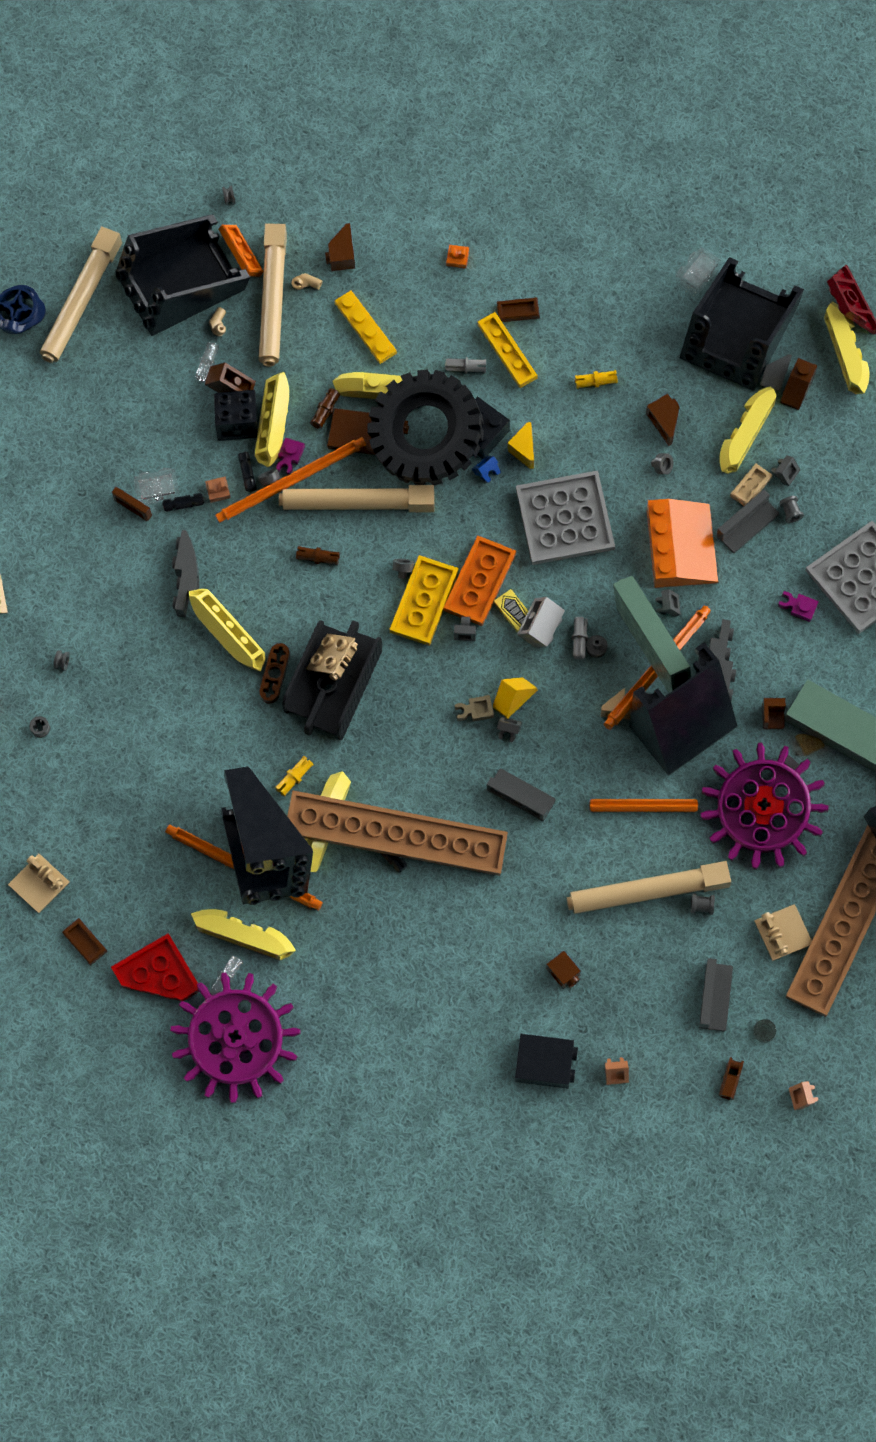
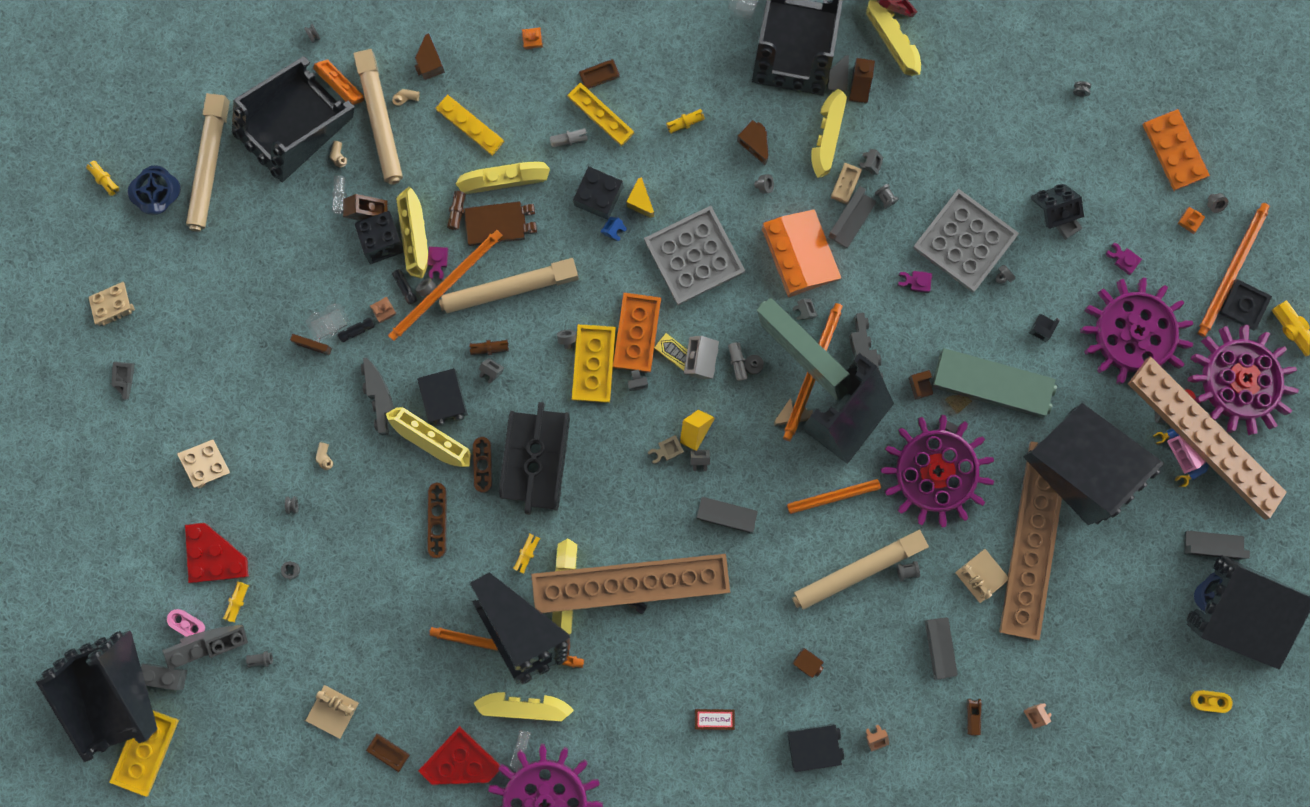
camera: 20 degrees left, 10 degrees up
tan hinge [306,633,358,681] -> none
black tyre [368,369,484,485] -> none
clear smoke tile [753,1019,776,1043] -> none
none -> tan arm [316,442,333,470]
none -> black brick [417,368,468,426]
none -> reddish brown beam [428,483,447,559]
none -> dark grey tile [479,358,504,383]
none -> tile [695,709,735,730]

